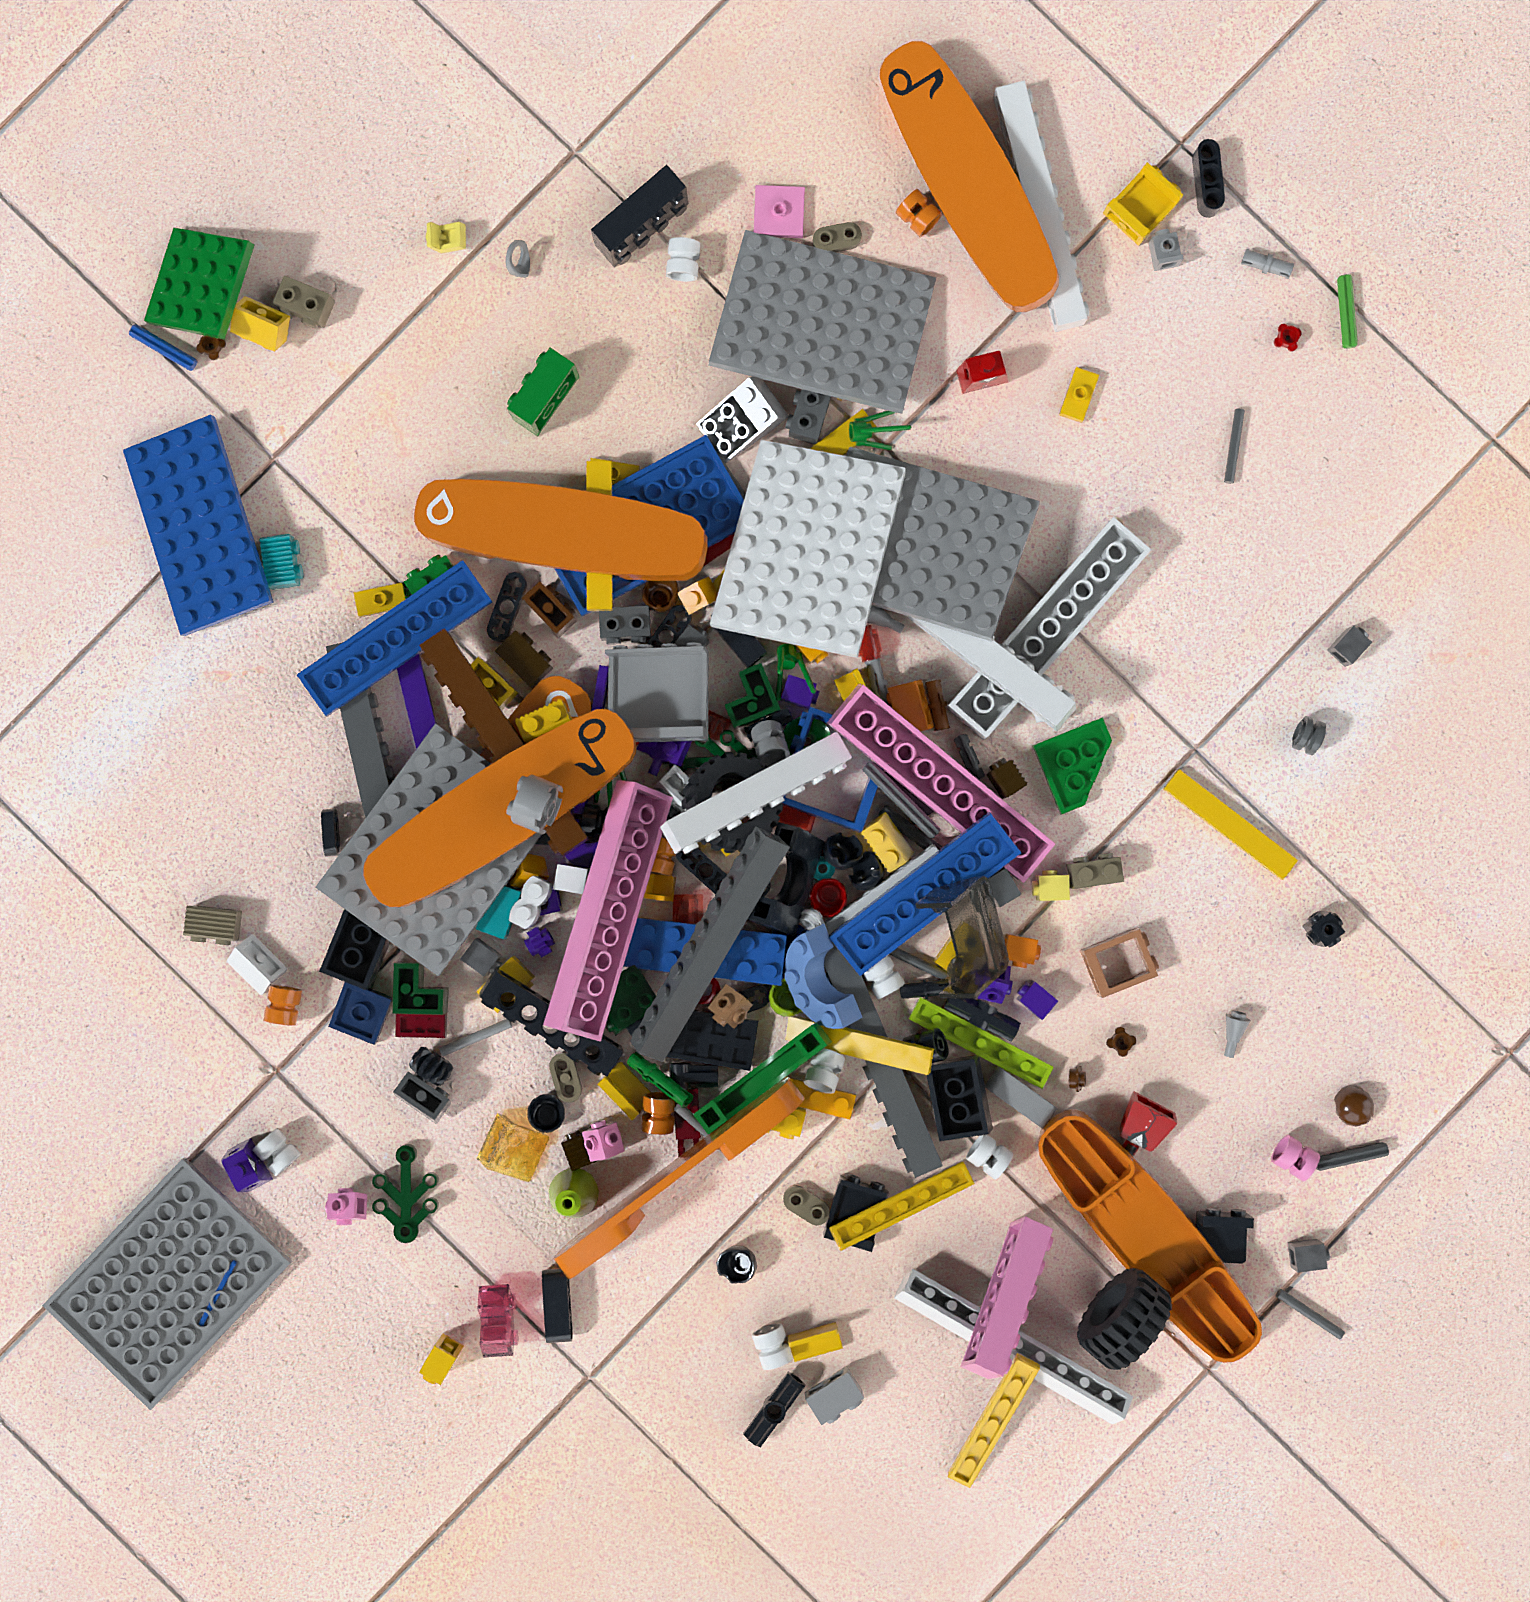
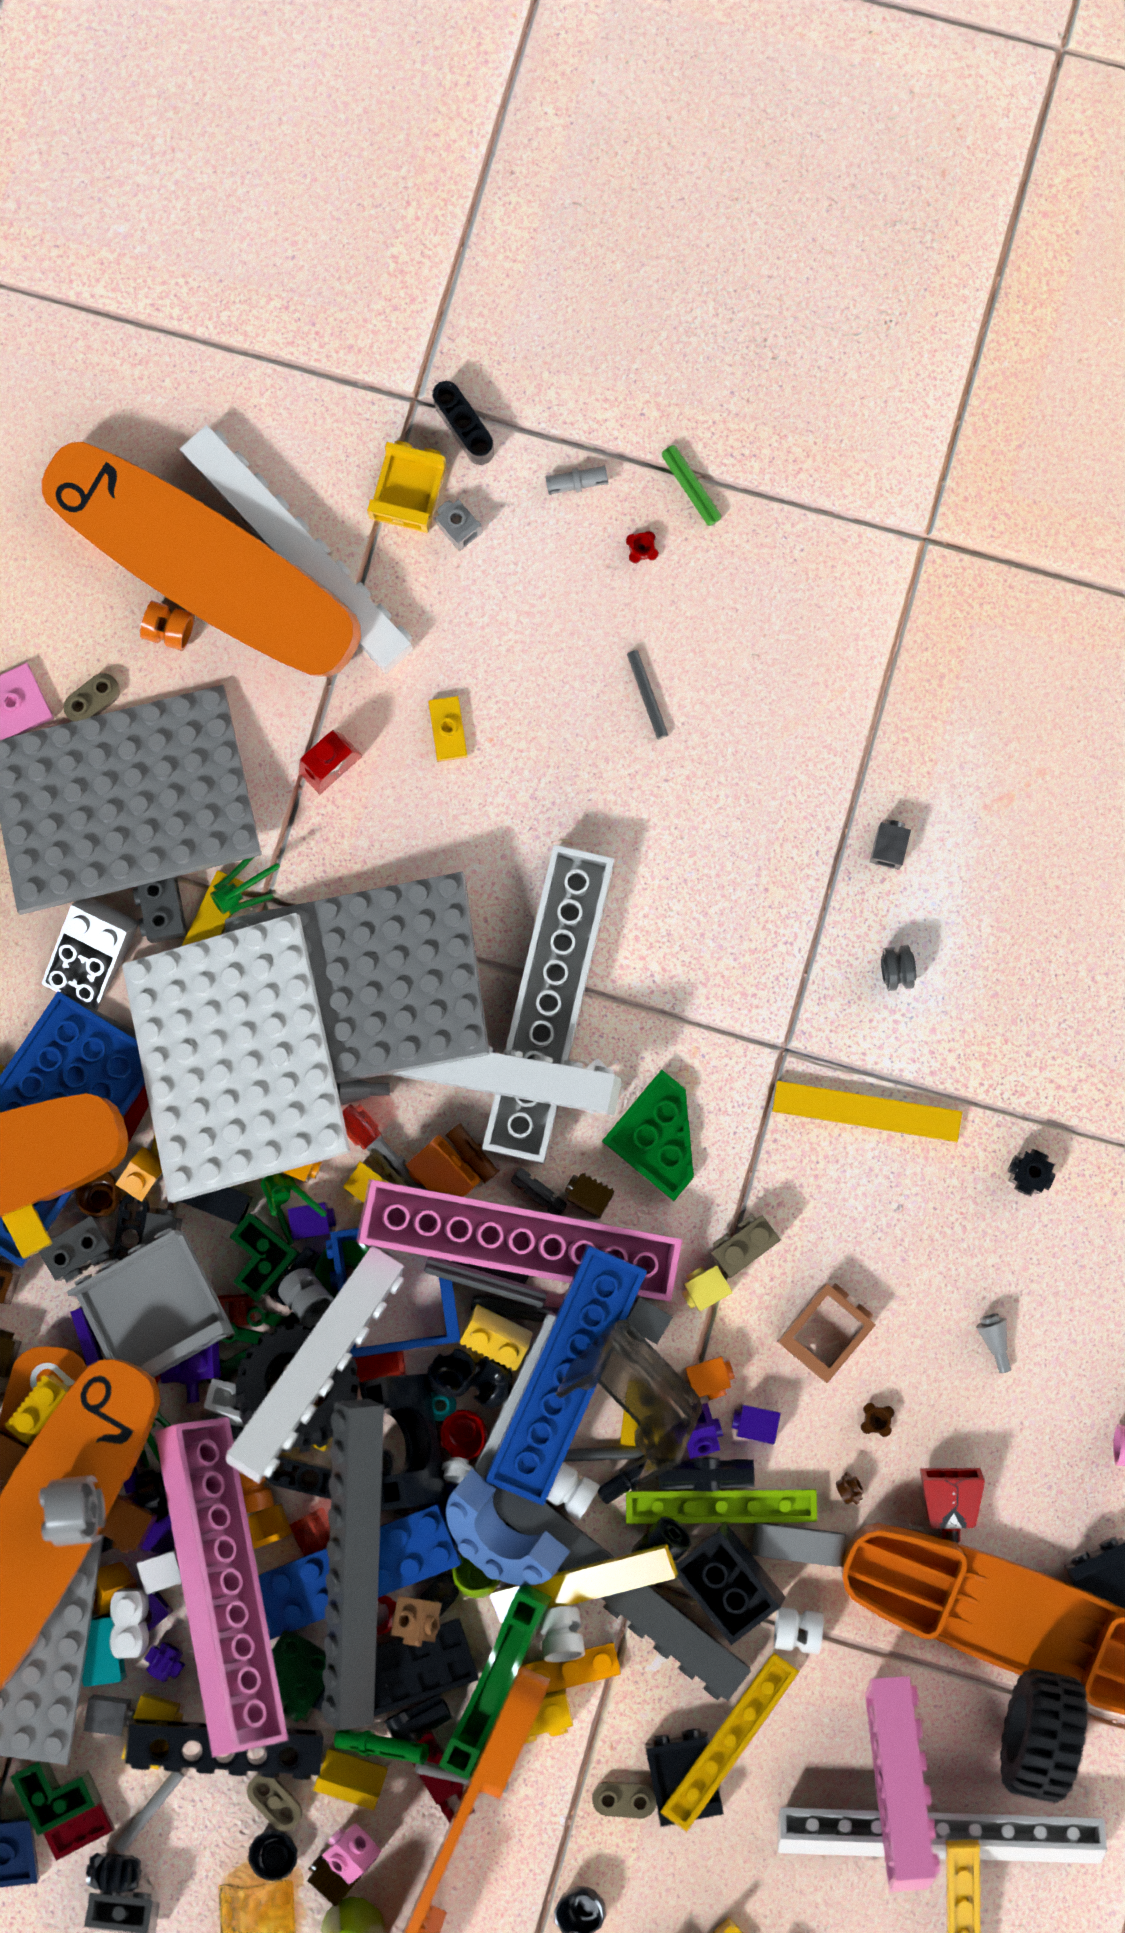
camera: 25 degrees left, 5 degrees down
orange wheel [641,1092,676,1135] -> none

